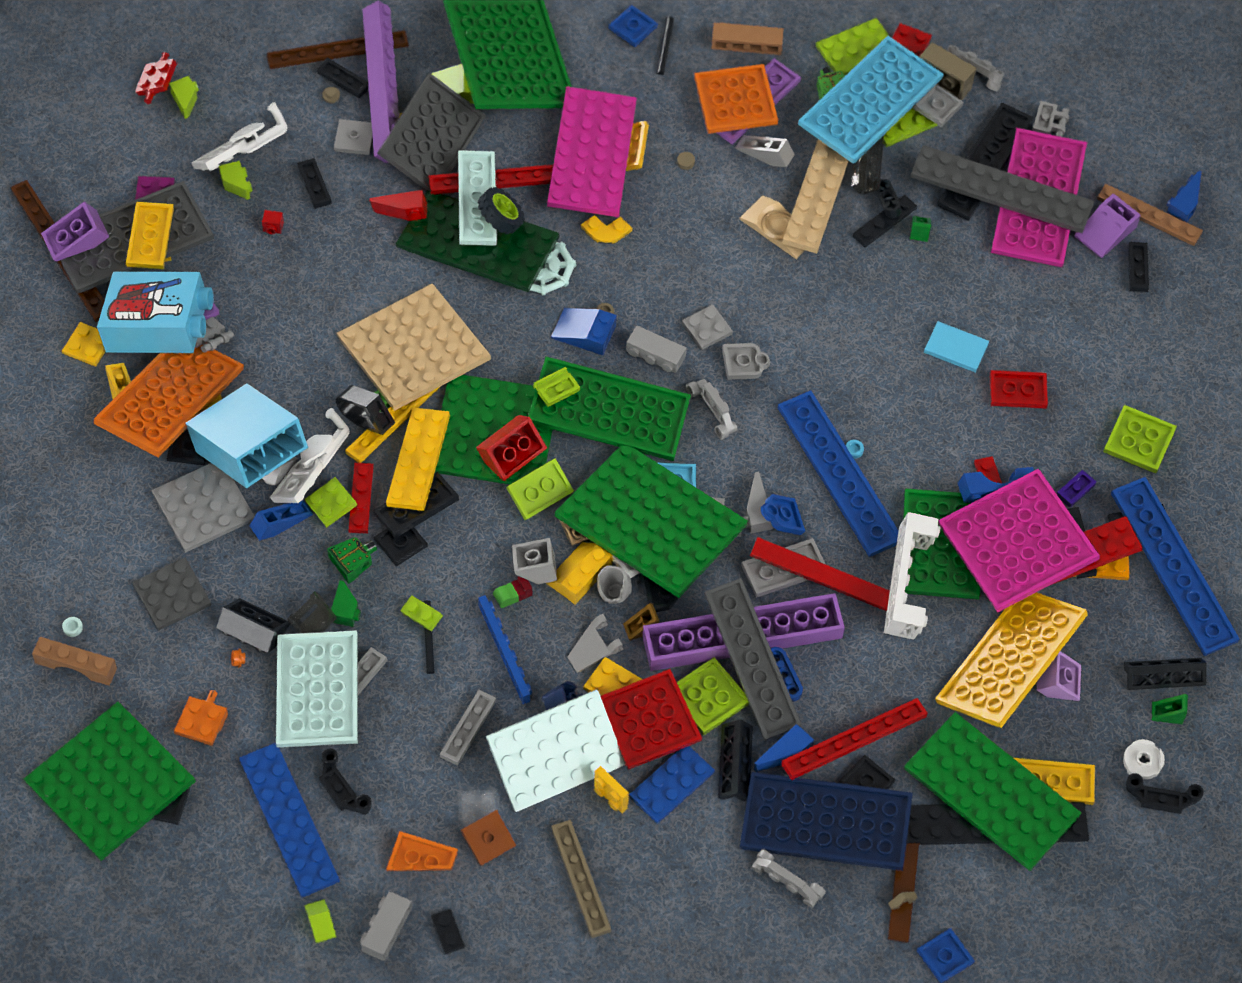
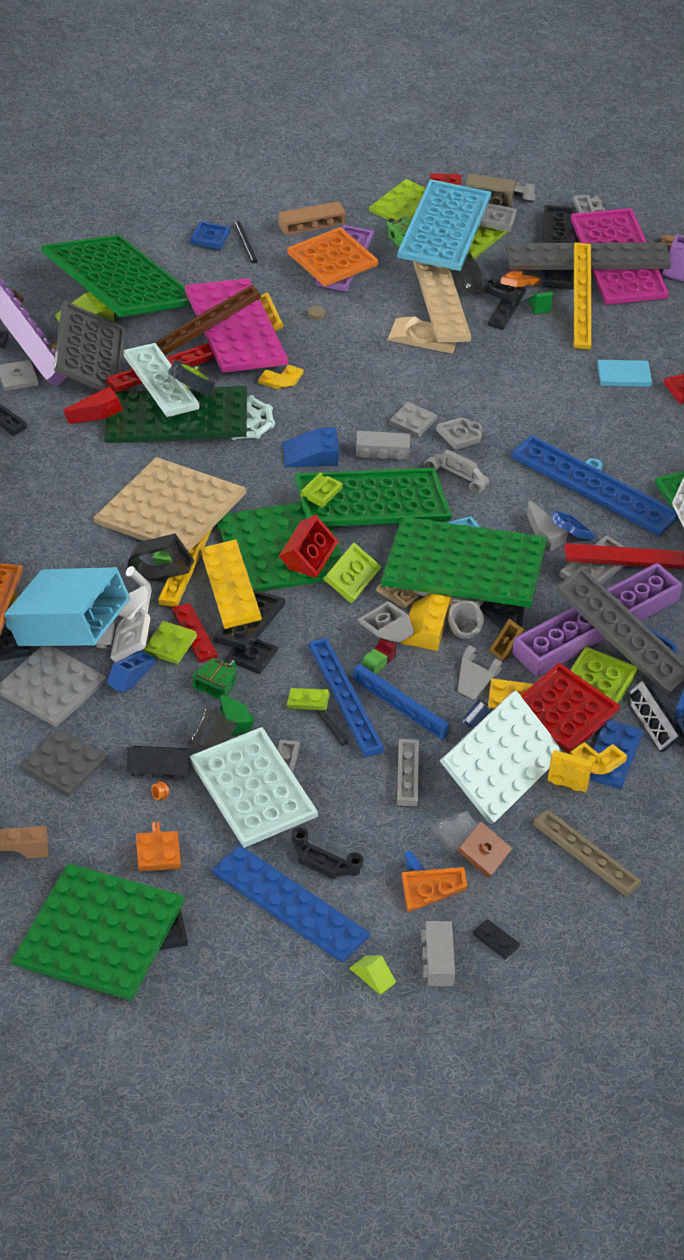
camera: 25 degrees left, 15 degrees down
light grey slope [735,135,794,167] -> none
none -> reddish brown plate [154,285,261,356]
none -> blue plate [309,638,384,757]
none -> blue plate [403,850,425,871]
none -> orange wing [500,270,541,287]
none -> yellow plate [570,742,627,774]
none -> yellow plate [574,243,591,350]

